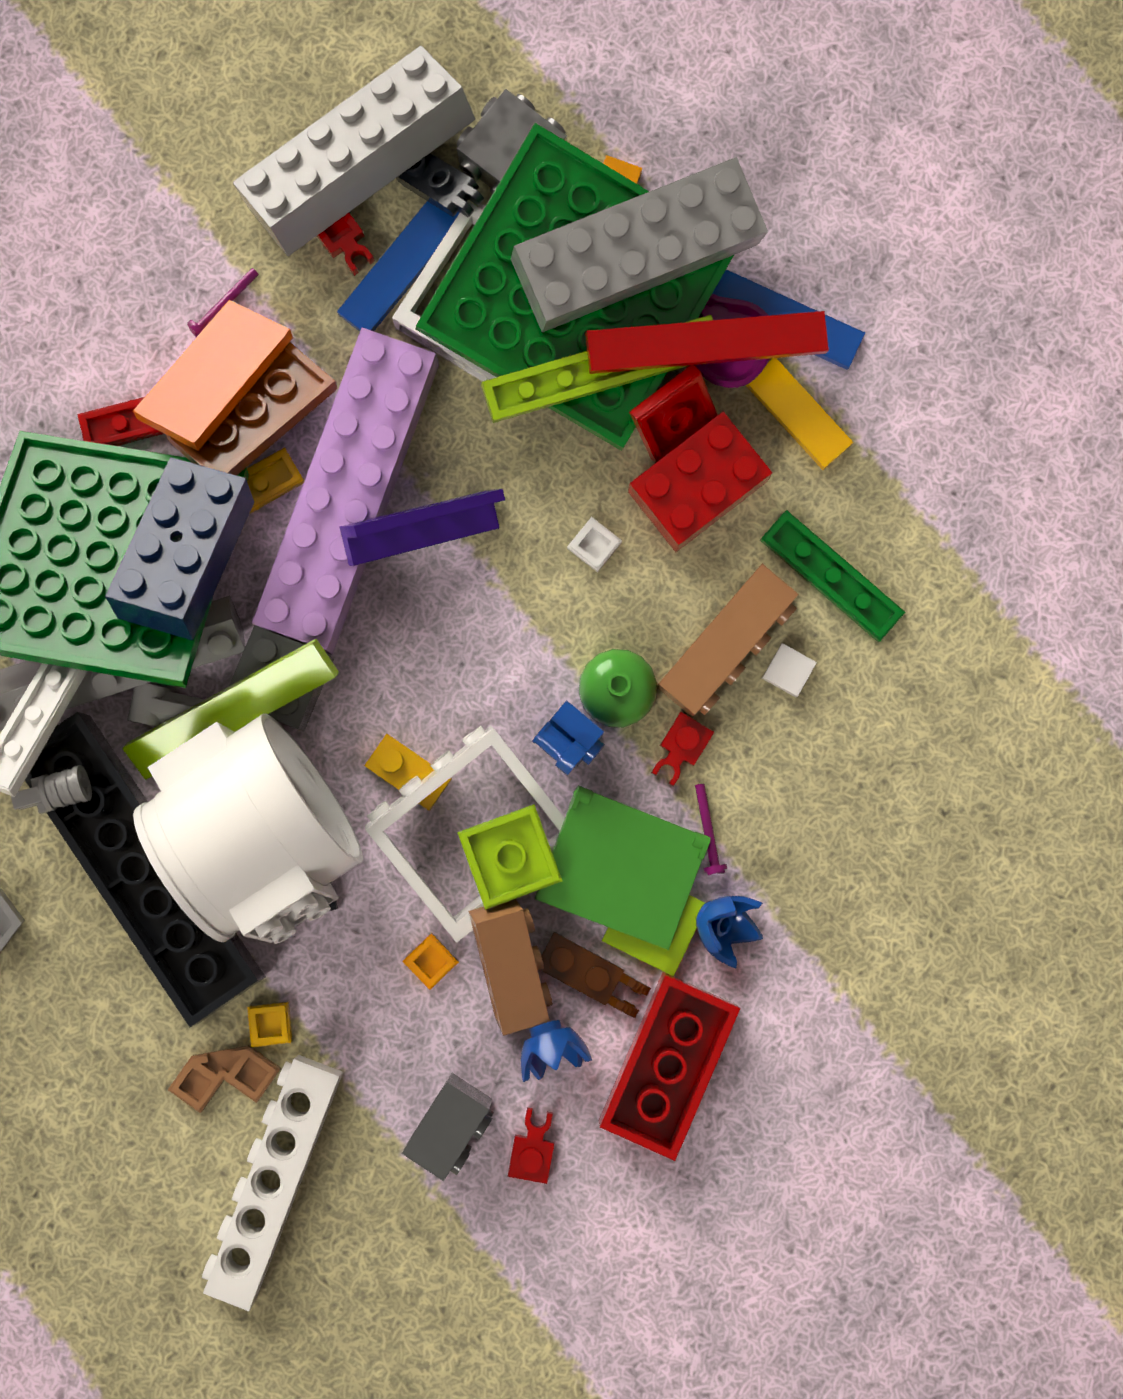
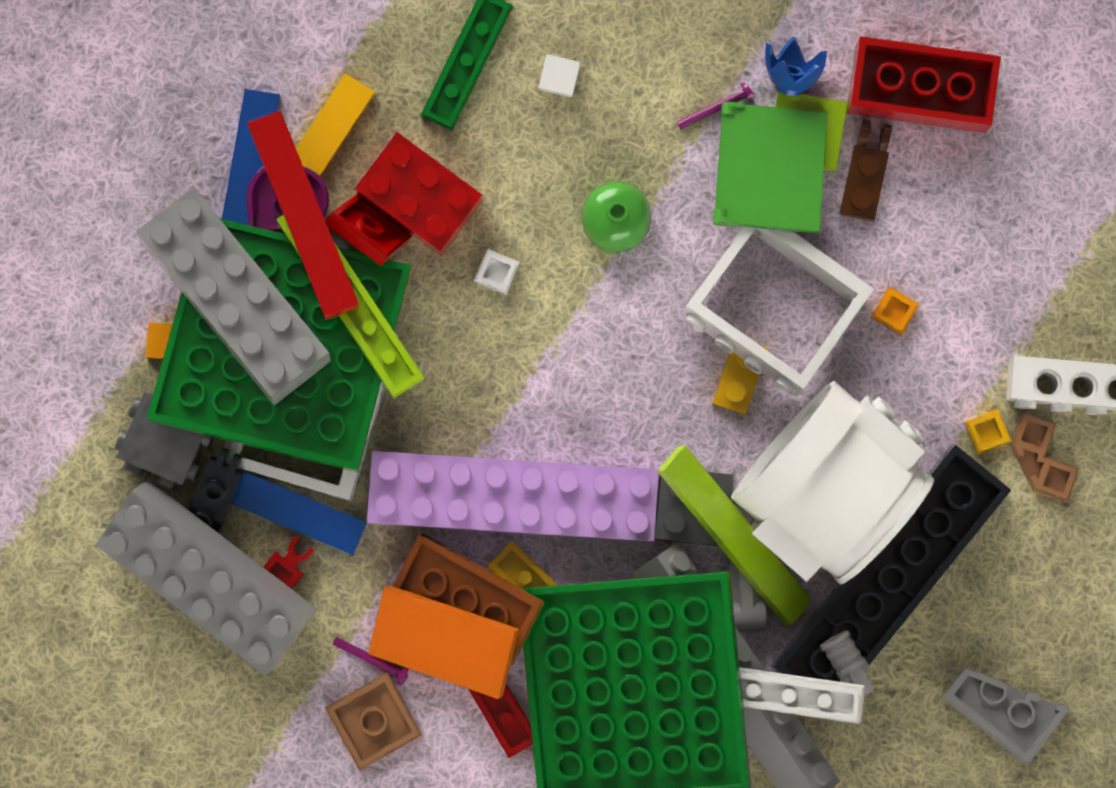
camera: 110 degrees left, 0 degrees up
piece [105,457,254,641] -> none
dark purple fence [339,489,505,566] -> none
dark grey brick [402,1073,494,1181] -> none
lime tile [457,804,562,910] -> none
medium nougat brick [468,899,553,1036] -> none
red plate [507,1108,555,1184] -> none
blue piece [520,1020,592,1082] -> none
blue hinge [532,700,605,776] -> none
red plate [651,712,714,786] -> none
medium nougat brick [657,563,799,718] -> none
none -> medium nougat tile [325,672,422,771]

